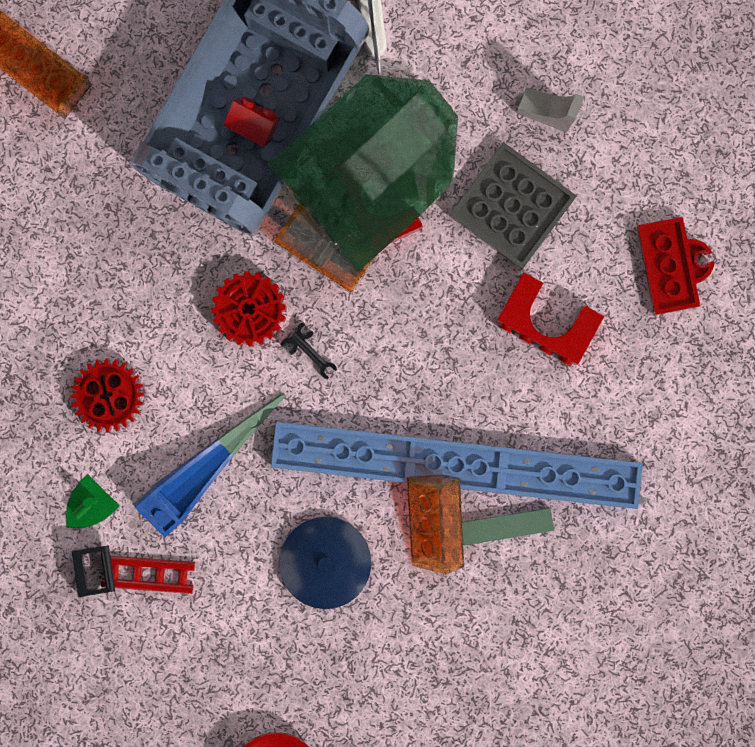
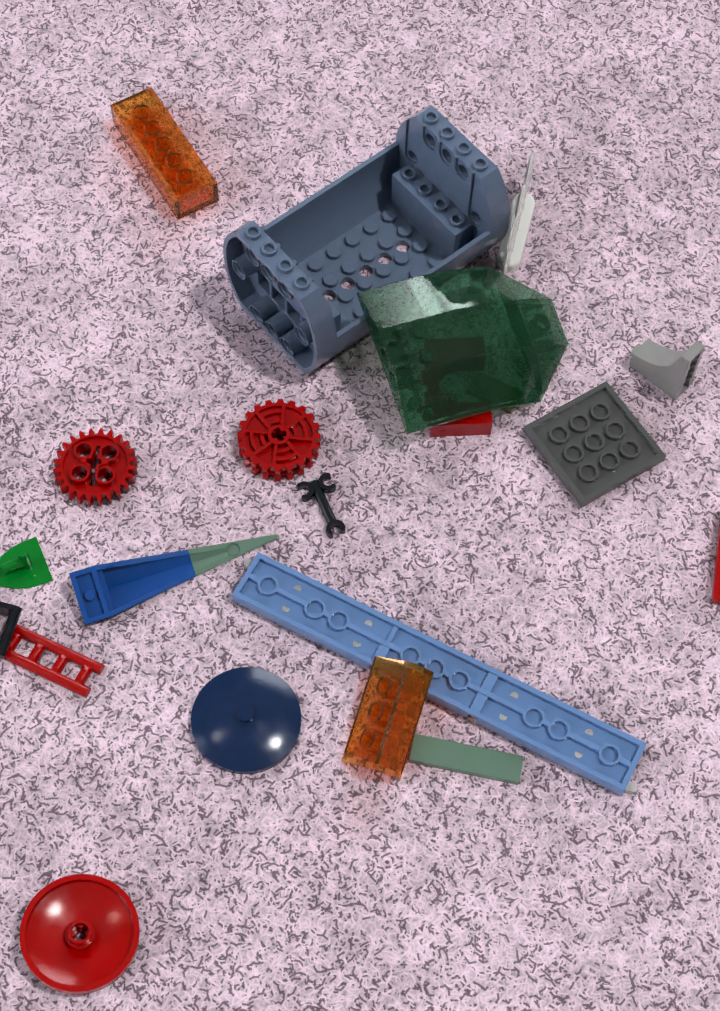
camera: 20 degrees right, 25 degrees down
red brick [223,97,281,147] -> none
clear brick [274,204,377,295] -> none
red arch [496,272,605,367] -> none

